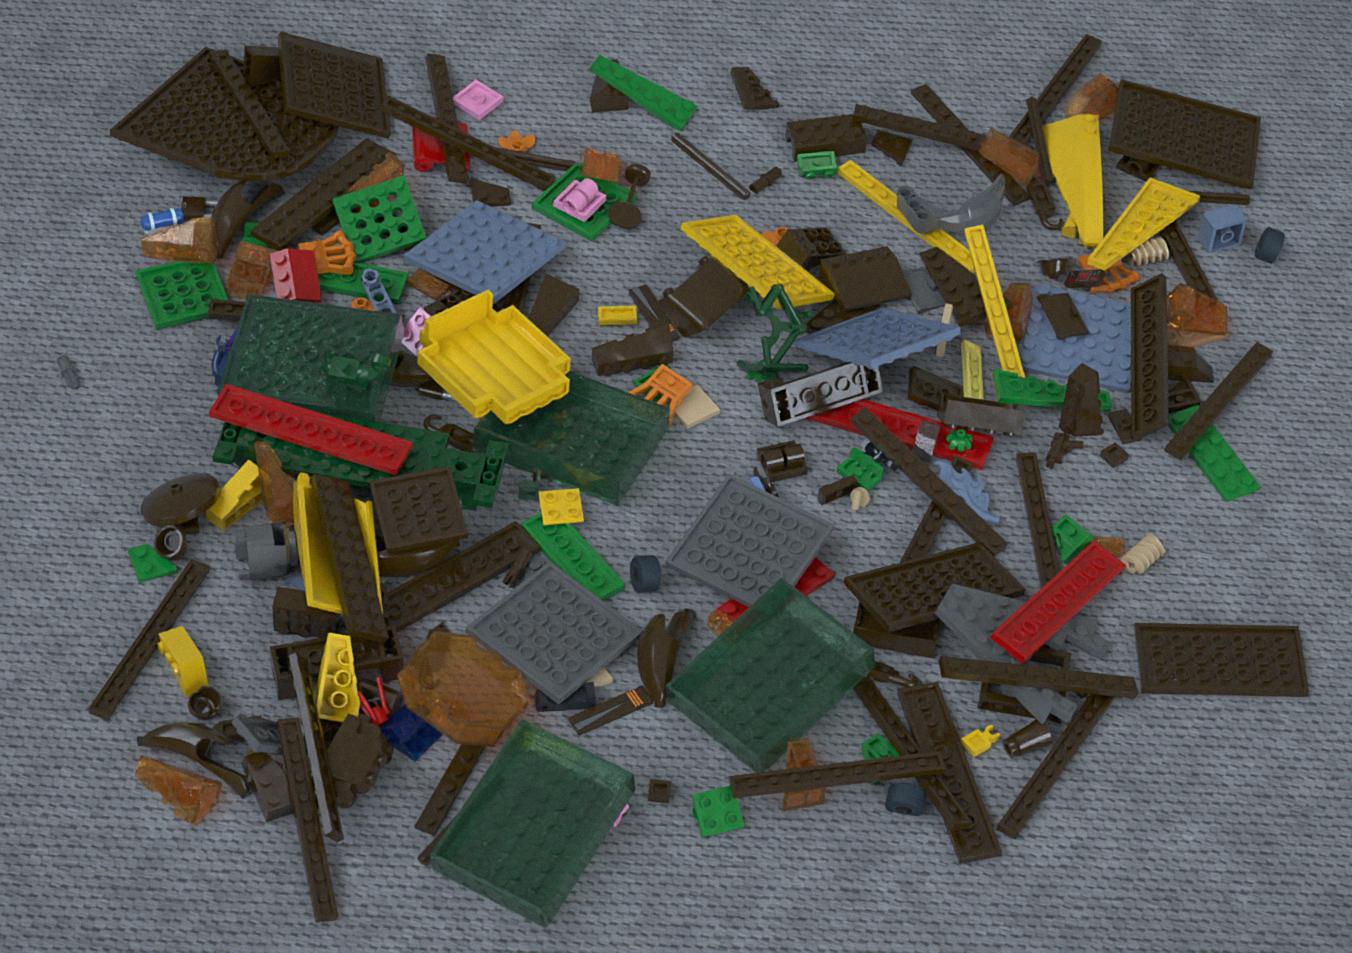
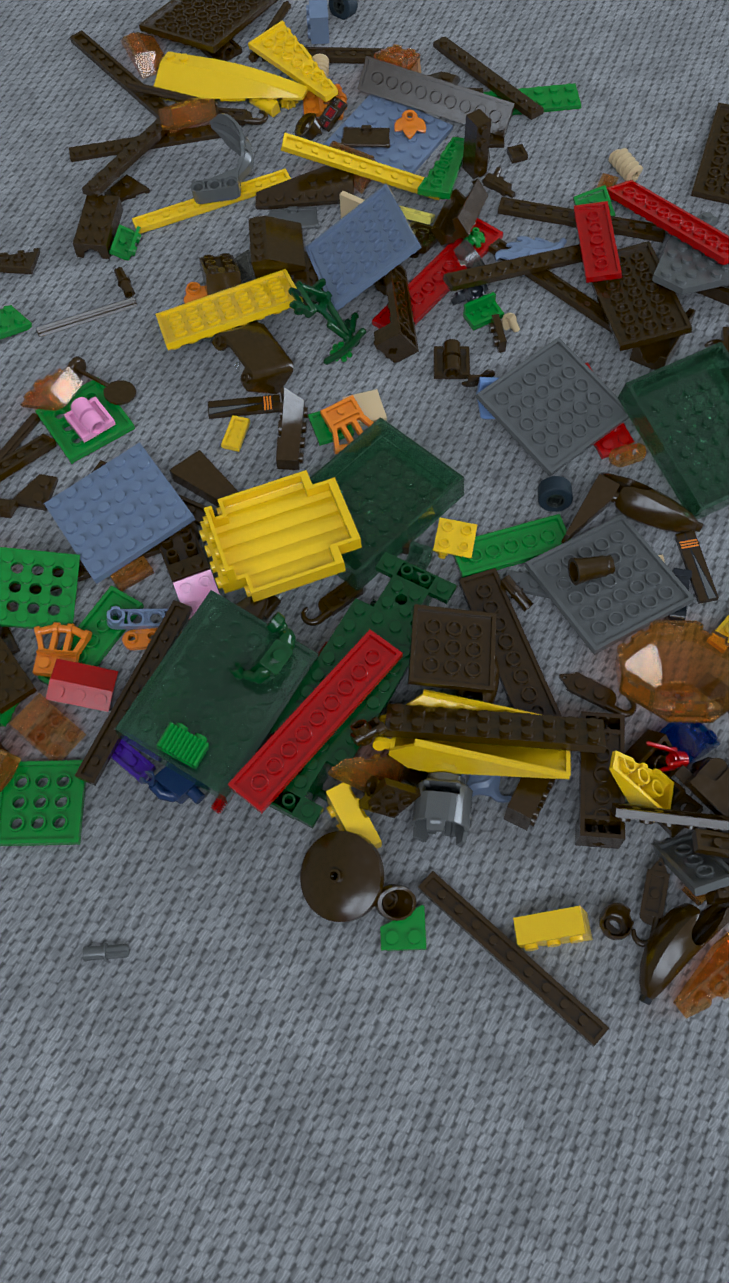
camera: 65 degrees left, 15 degrees up
none -> green brick [156,722,209,770]
none -> dark brown plate [350,717,387,746]
none -> dark brown plate [359,777,421,818]
none -> orange plate [394,110,426,140]
none -> dark brown wedge [561,474,620,543]
none -> dark brown plant [568,555,615,586]
none -> red plate [574,201,622,283]

